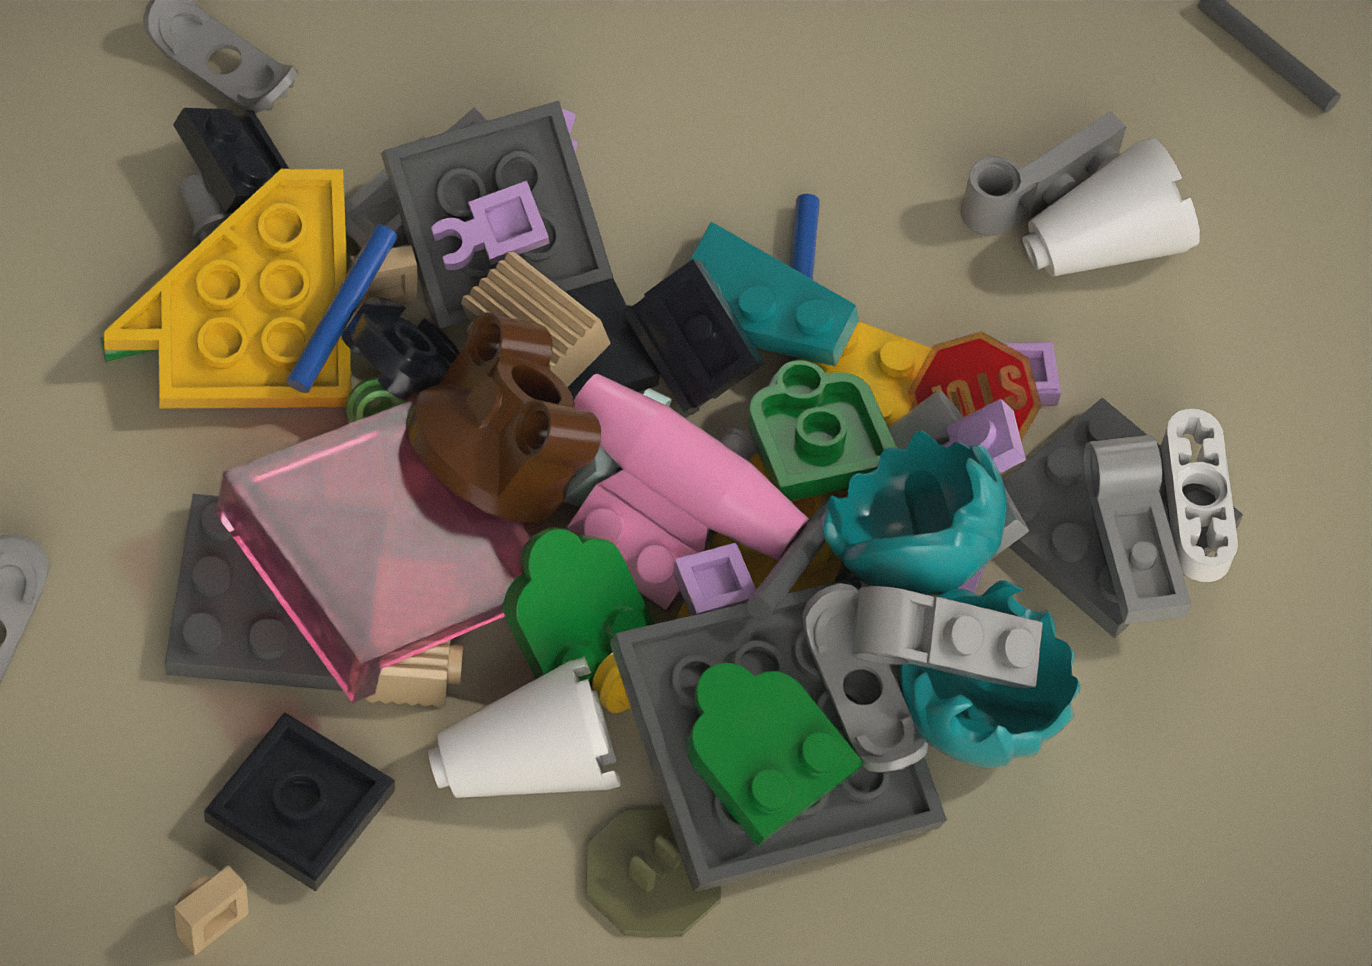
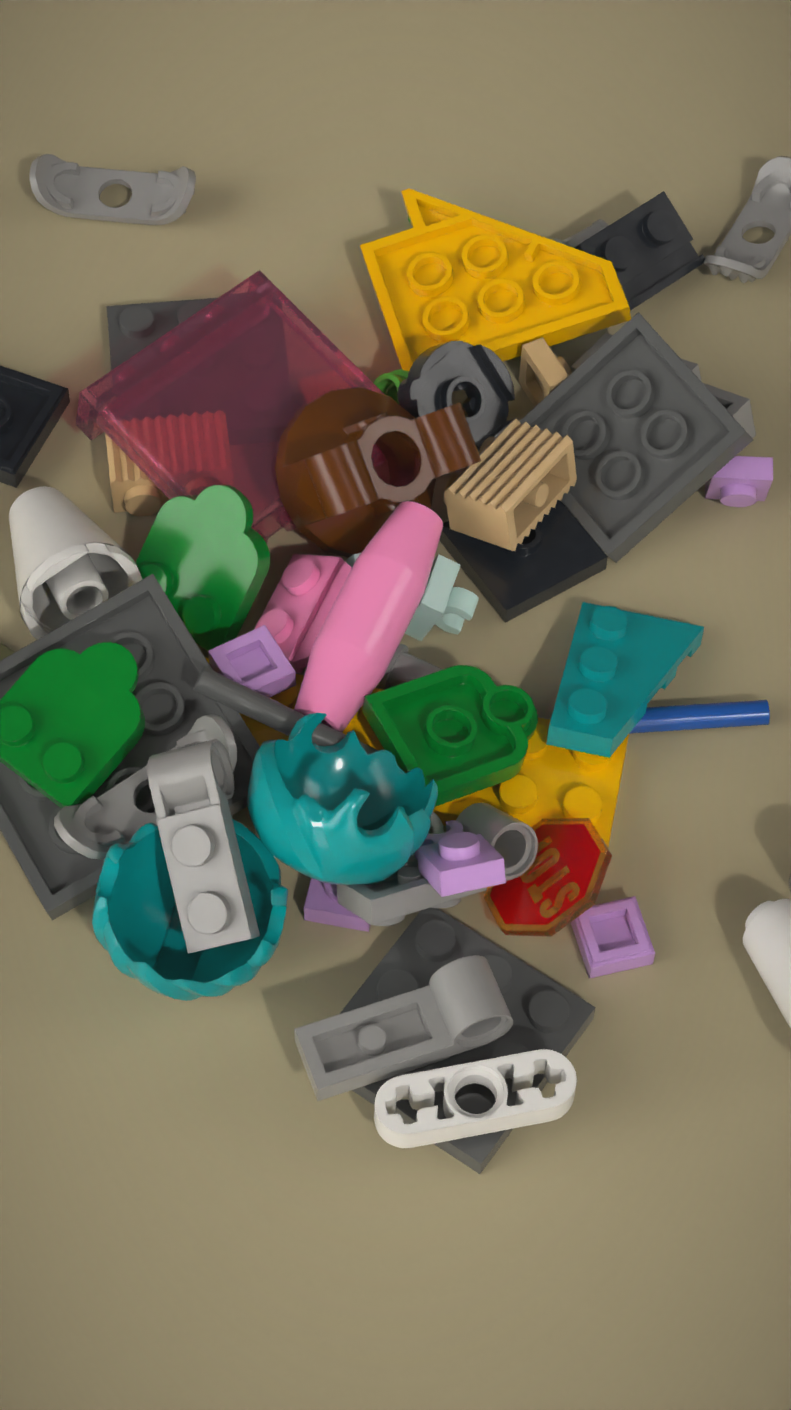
camera: 85 degrees right, 0 degrees up
blue bar [286,224,398,393] -> none
lavender plate [431,181,550,270] -> none
black plate [622,259,764,415] -> none

